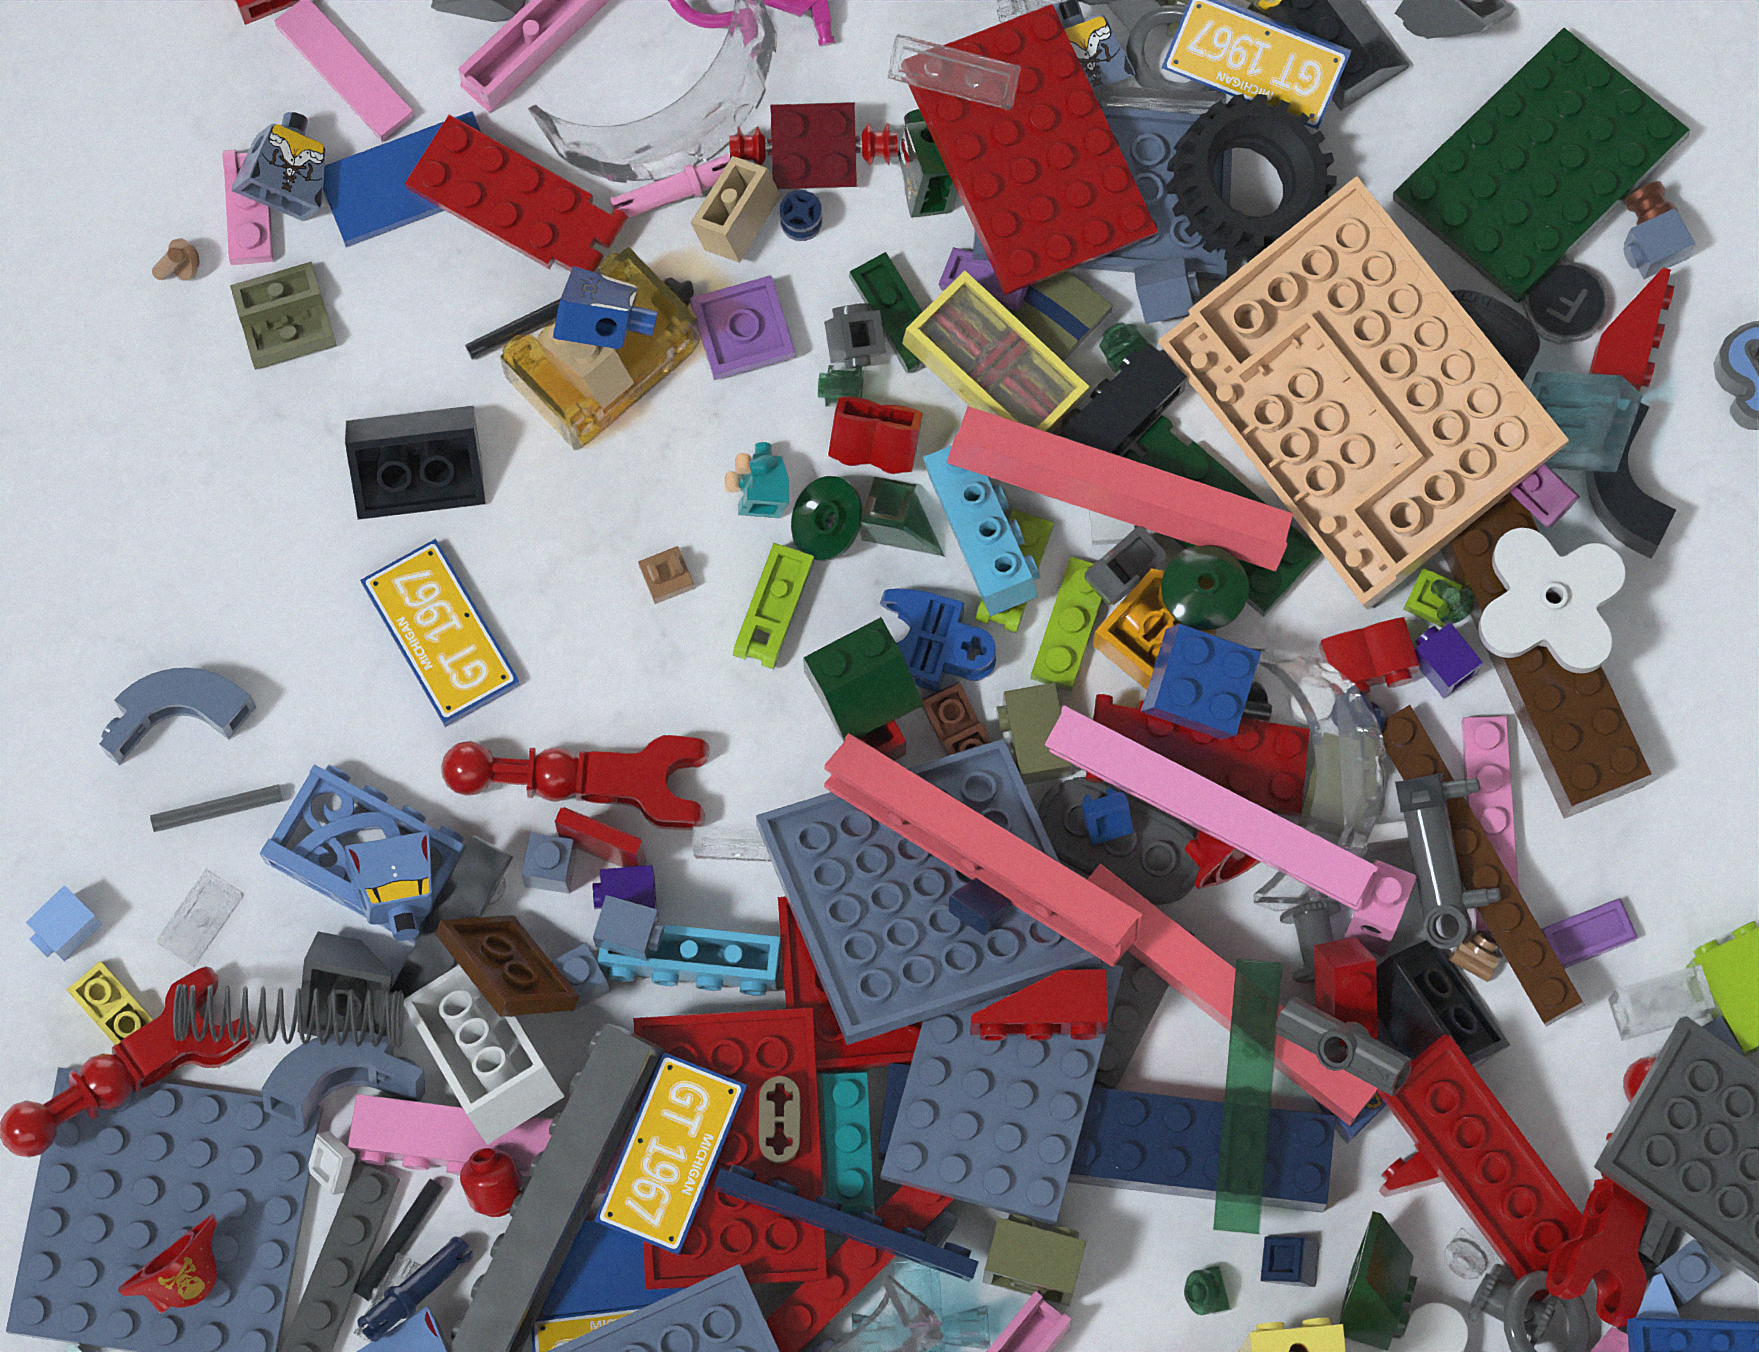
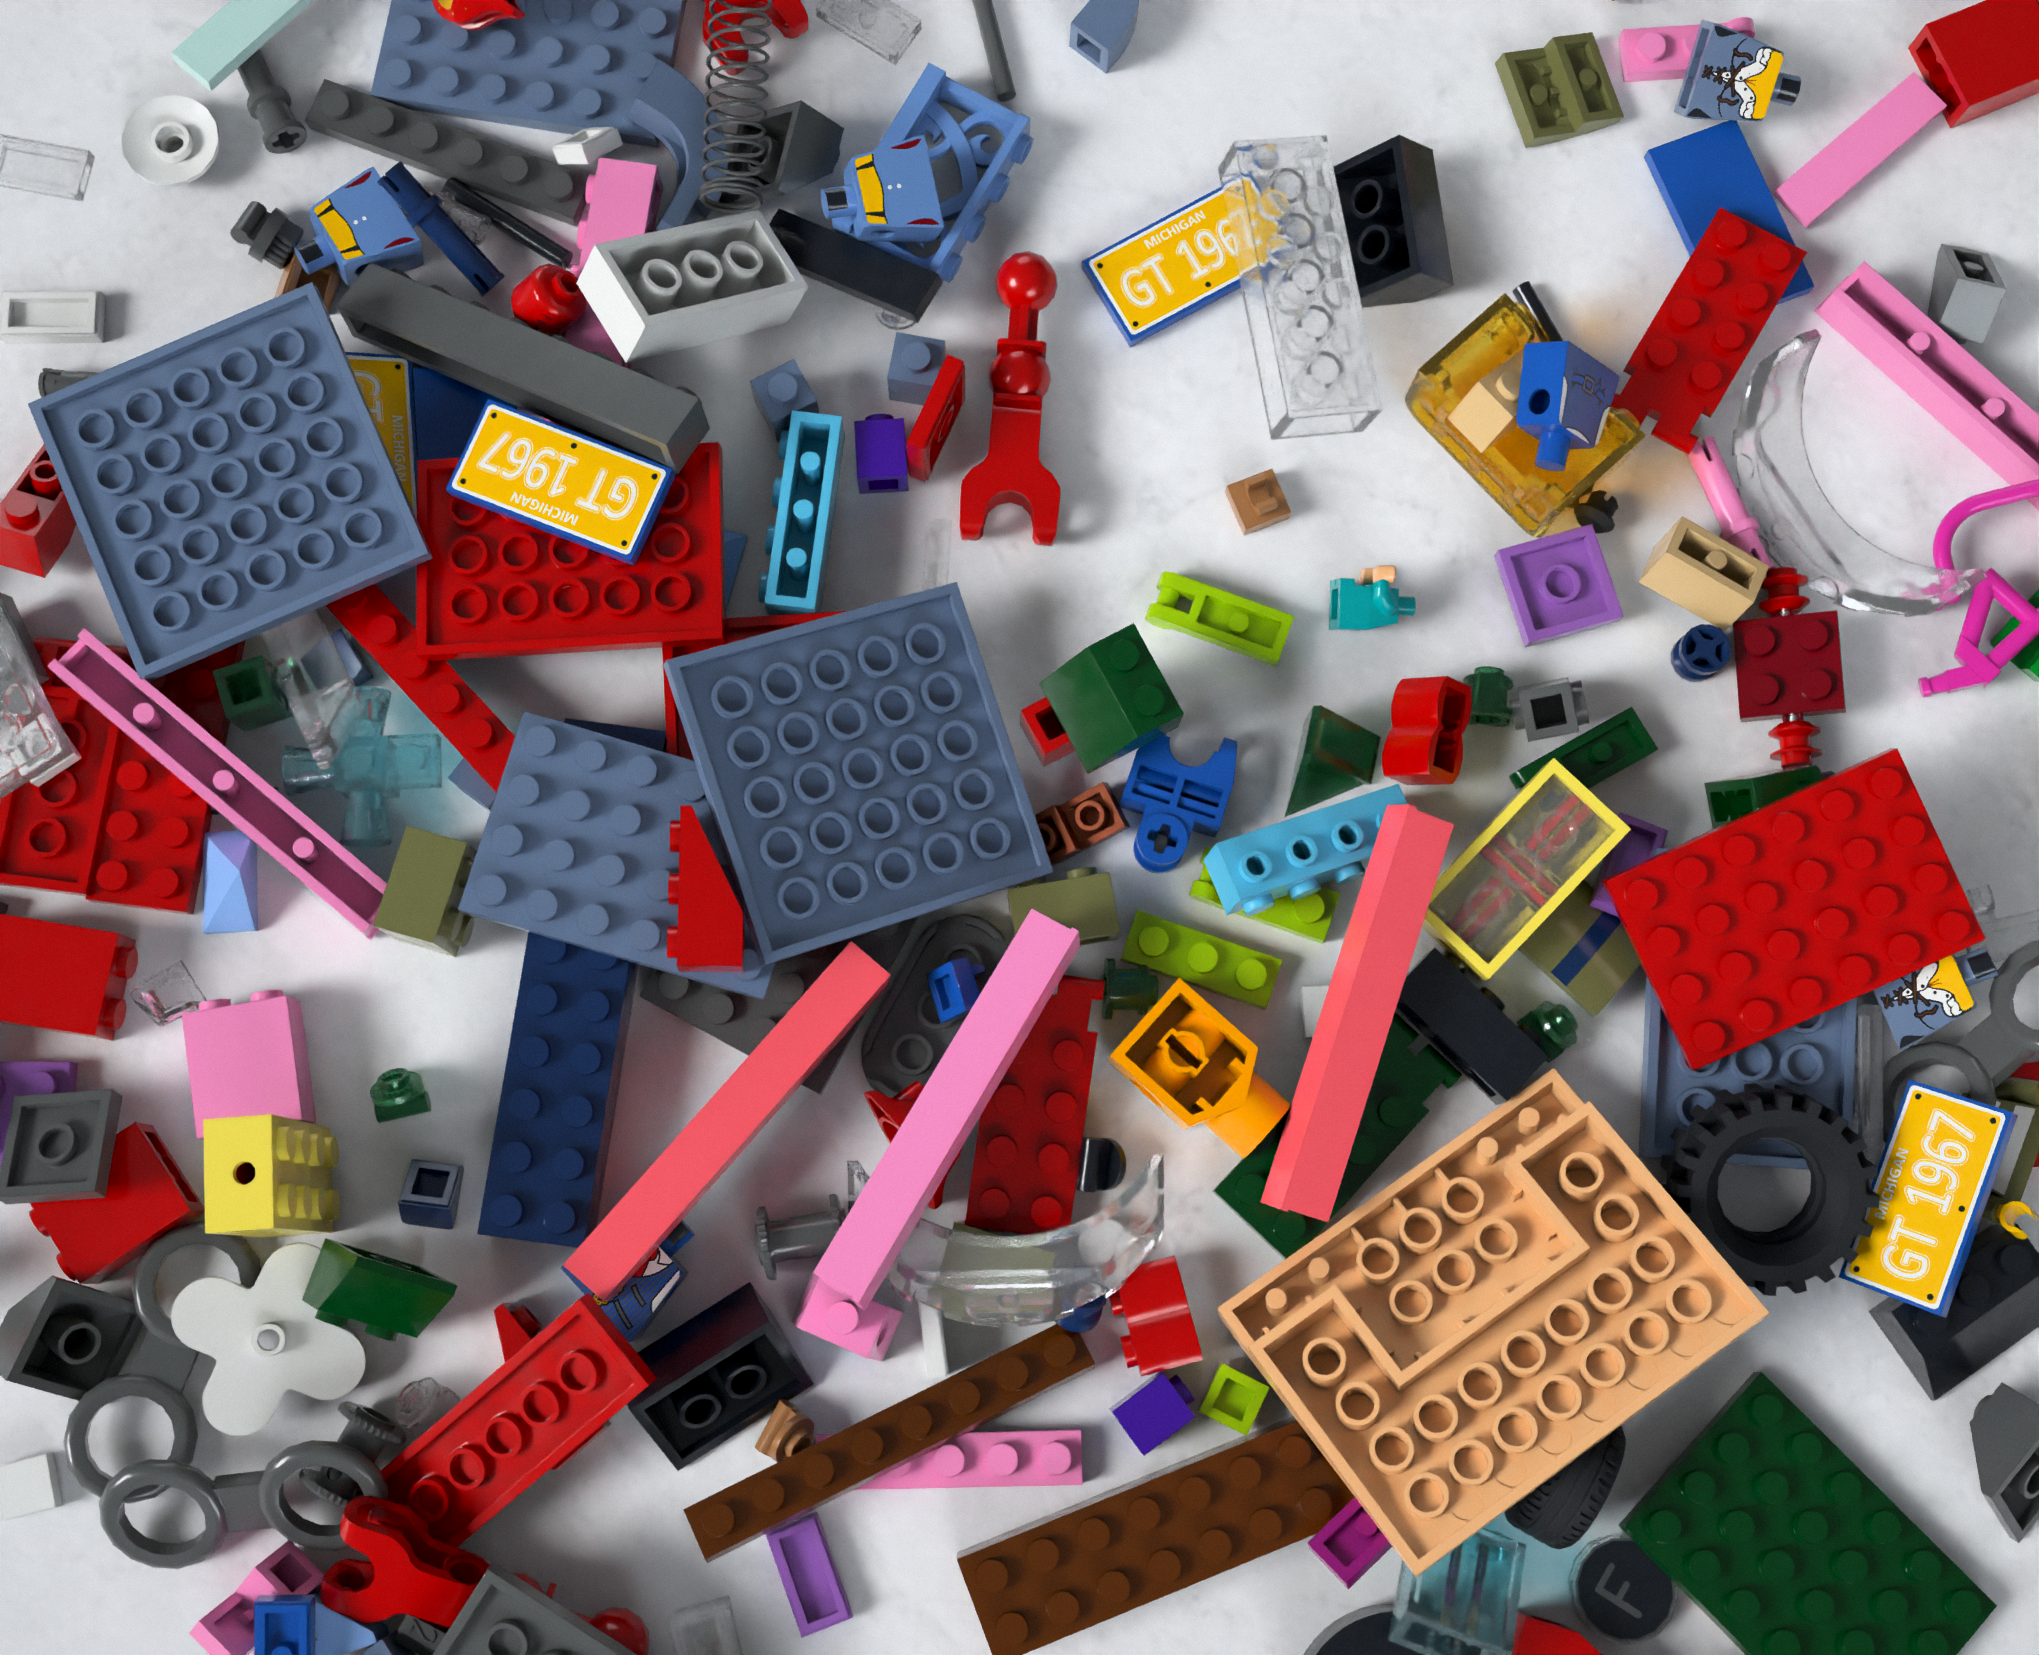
camera: 85 degrees right, 5 degrees up
reddish brown plate [435,915,579,1017] -> none
sand blue brick [593,895,665,961] -> none
dark blue plate [712,1165,979,1282] -> none
dark tan beam [759,1076,801,1164] -> none
dark green dish [791,476,863,561] -> none
teal brick [822,1072,874,1215] -> none
coral tile [824,733,1143,967] -> none
clear tile [887,34,1021,110] -> none
dark blue slope [949,878,1012,936] -> none
dark grey animal [1084,527,1166,606] -> none
sand blue brick [1134,257,1201,324] -> none
blue brick [1141,624,1261,740] -> none
dark green dish [1161,546,1249,631] -> none
clear green tile [1213,958,1283,1235] -> none
dark grey piece [1275,997,1412,1096] -> none
red brick [1314,937,1377,1047] -> none
dark grey piece [1395,774,1501,949] -> none
clear green plate [1431,579,1476,623] -> none
white plant [1479,528,1625,673] -> none
none -> clear green brick [1100,958,1158,1020]
none -> clear brick [1218,135,1383,440]

